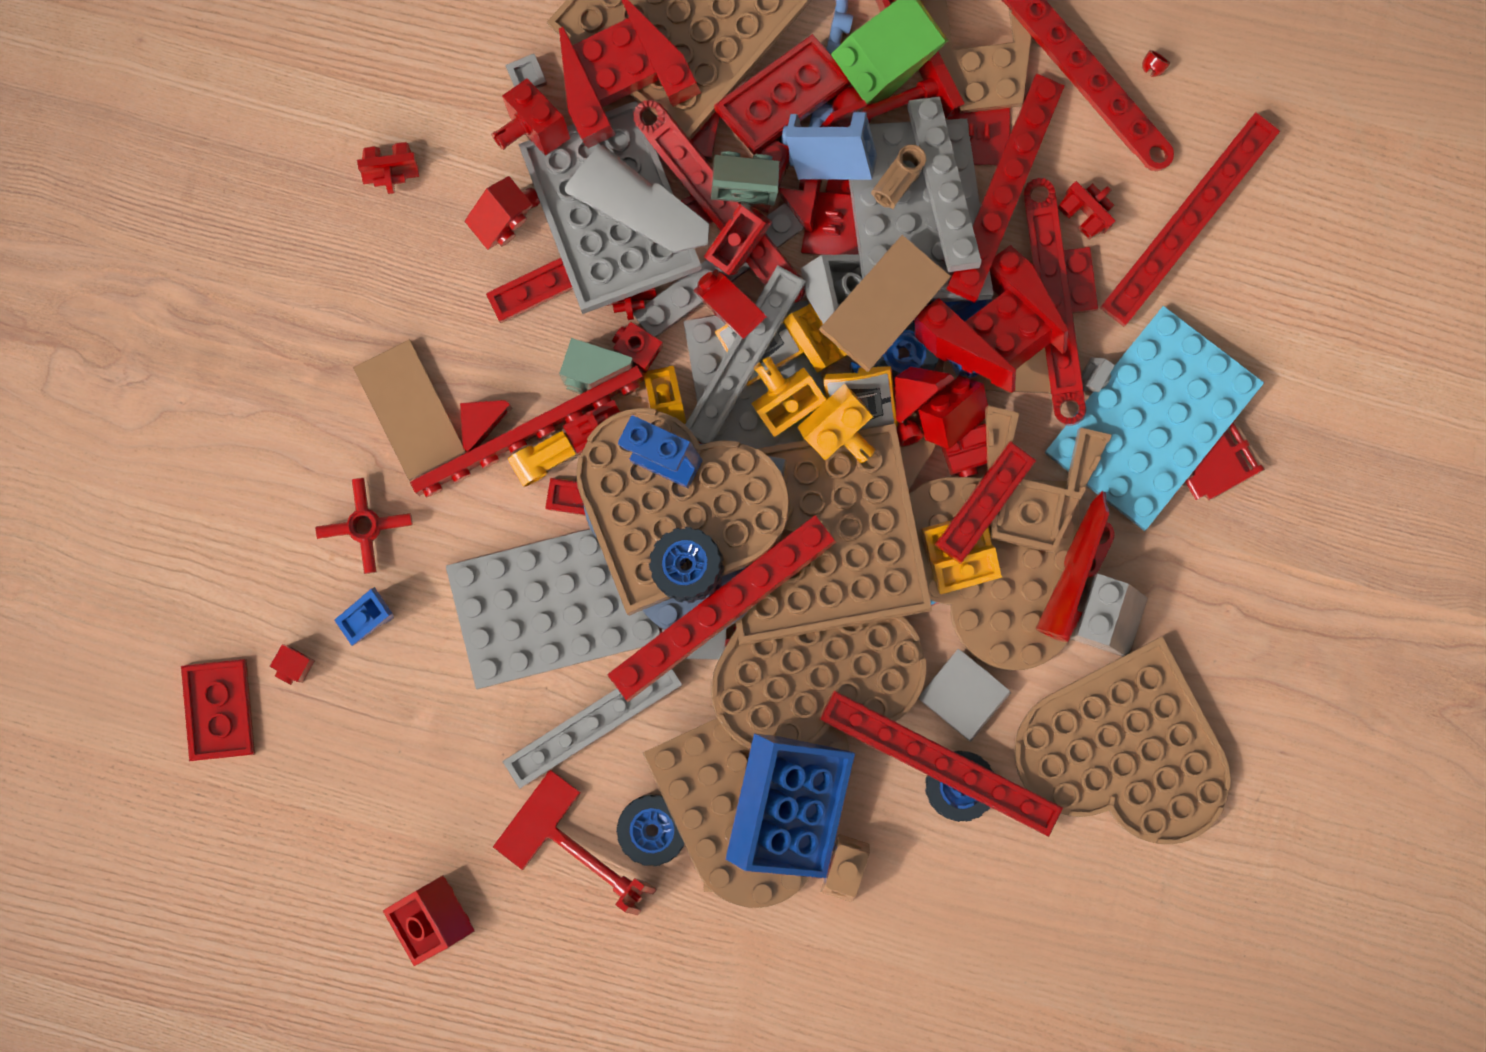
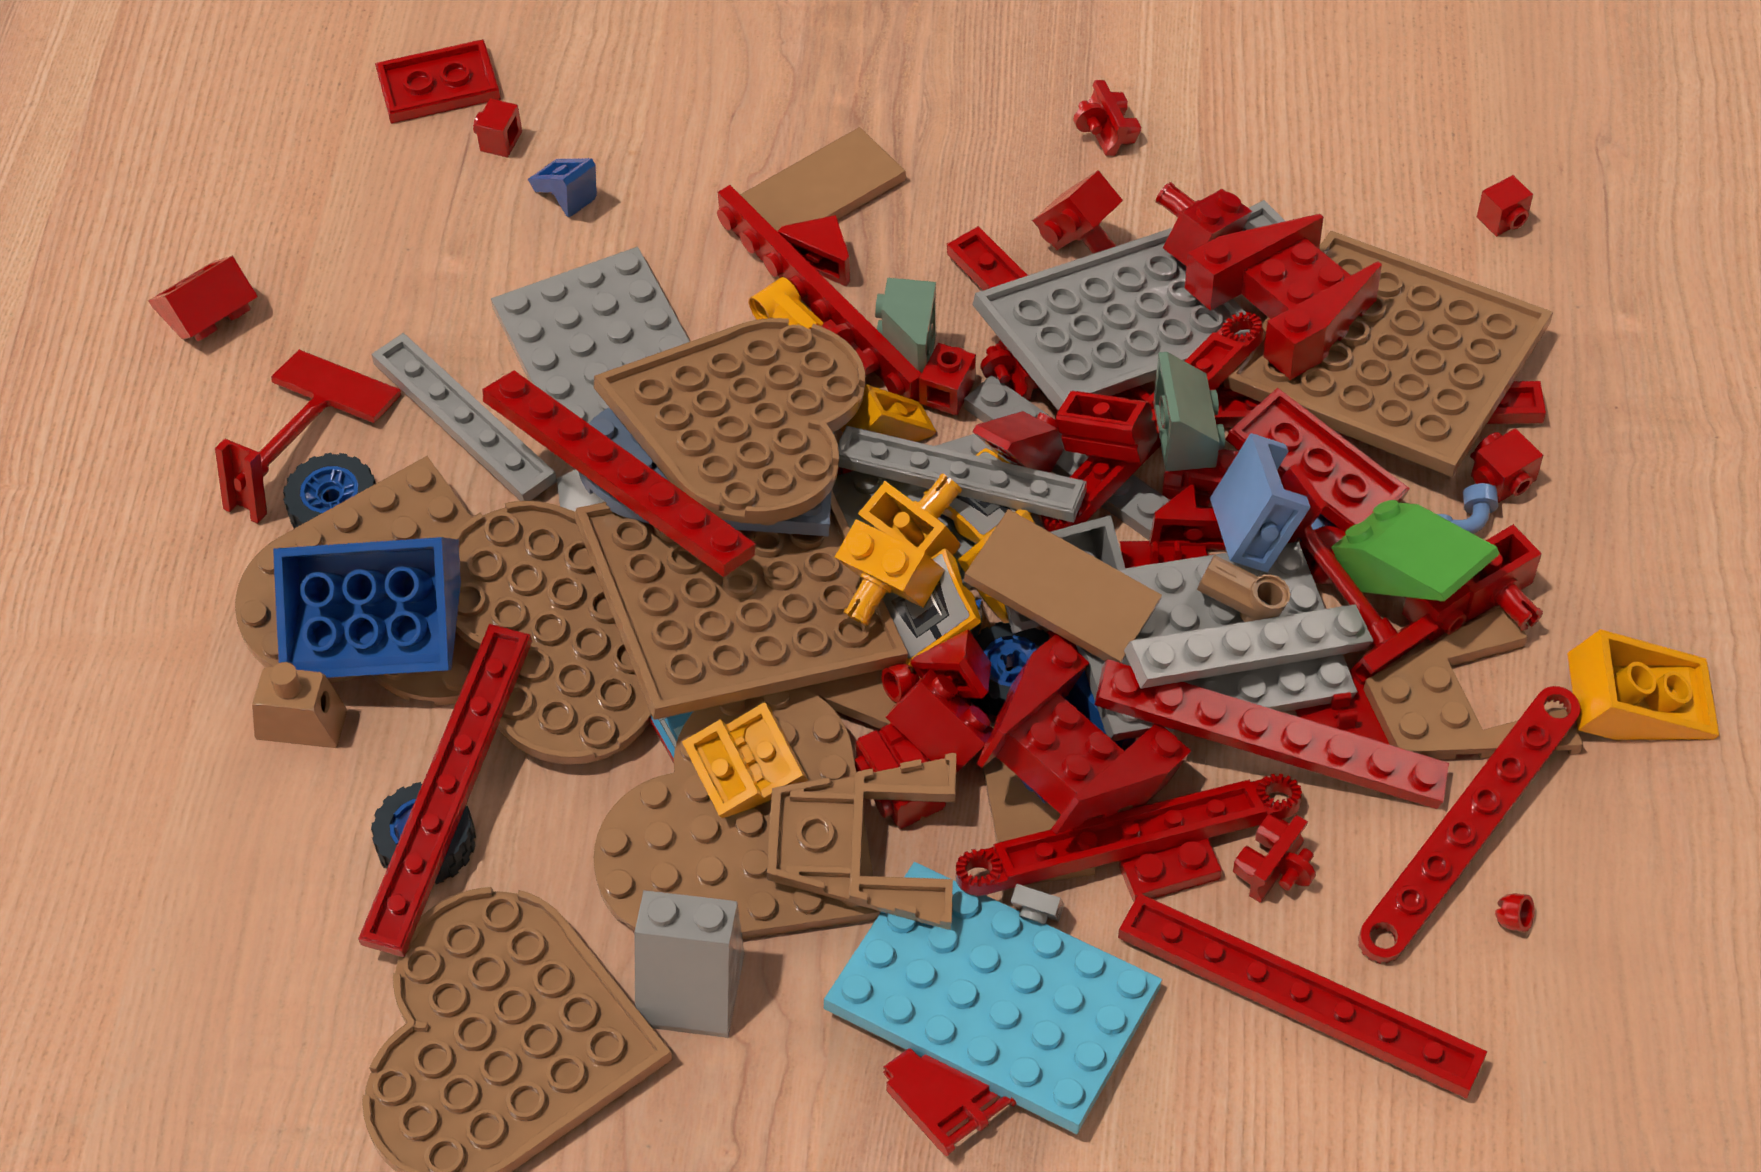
camera: 85 degrees right, 30 degrees down
red bar [315,478,413,574] -> none
light grey panel [565,145,709,253] -> none
blue panel [618,415,703,489] -> none
black wheel [649,527,724,603] -> none
light grey slope [918,649,1011,742] -> none
red tile [934,441,1036,564] -> none
red panel [1035,491,1115,642] -> none

